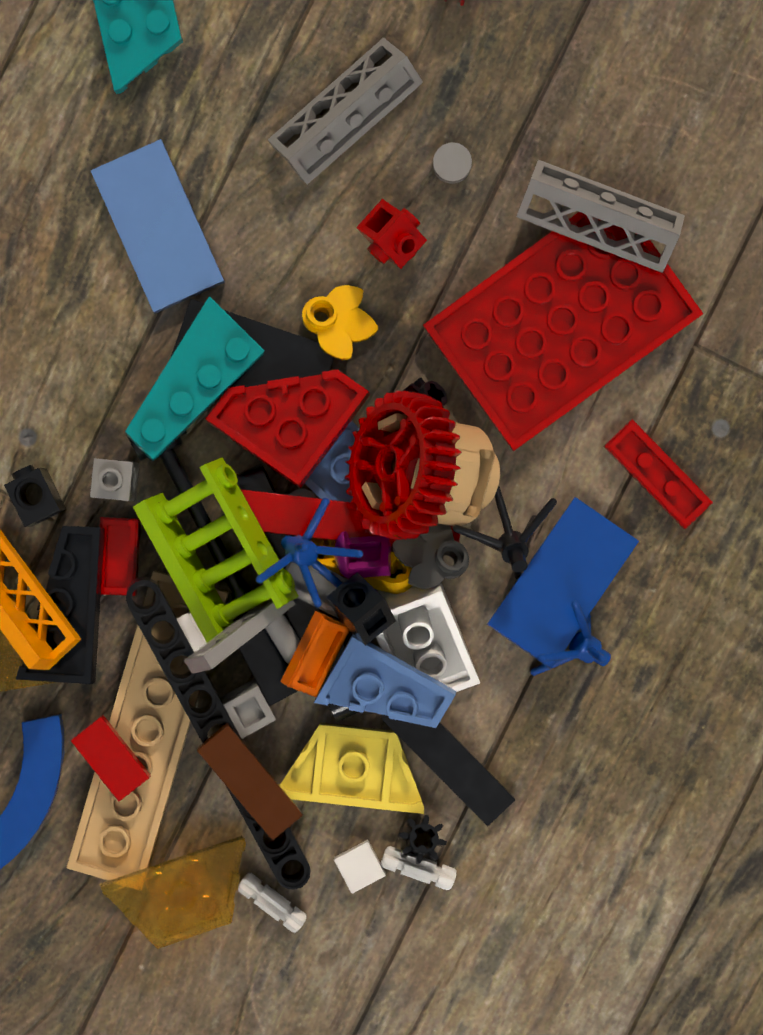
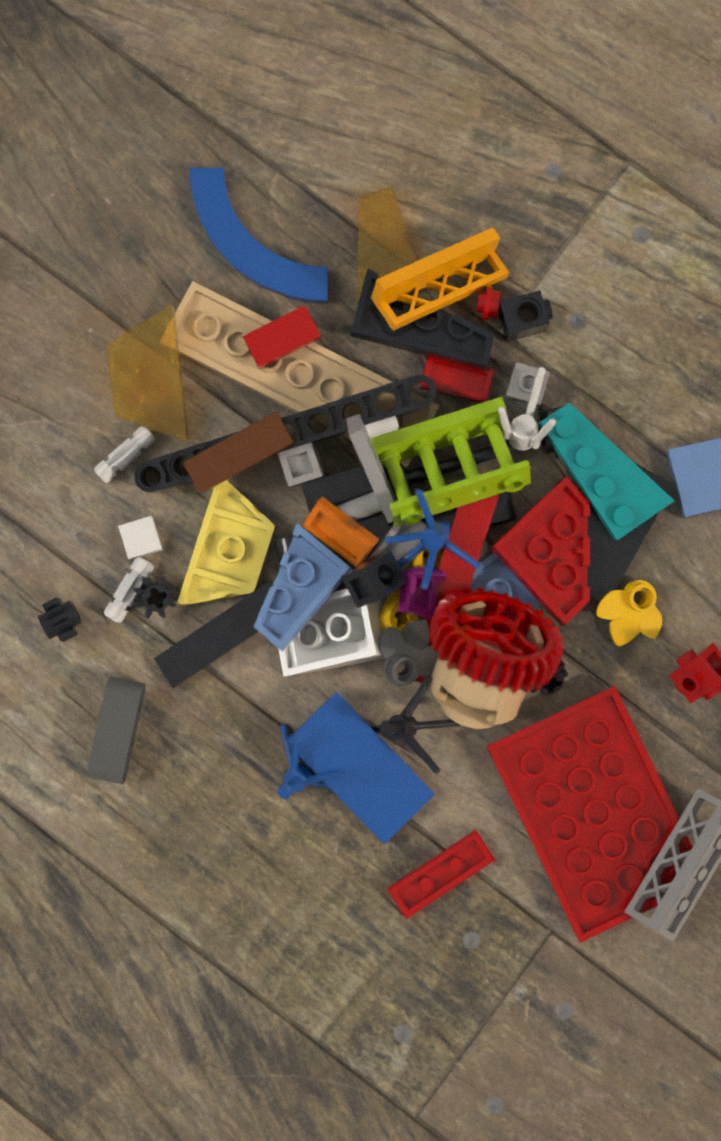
camera: 100 degrees right, 5 degrees down
none -> black gear [38,597,82,642]
none -> dark grey beam [87,676,146,785]
none -> red plate [476,286,500,321]
none -> white plant [498,367,556,450]

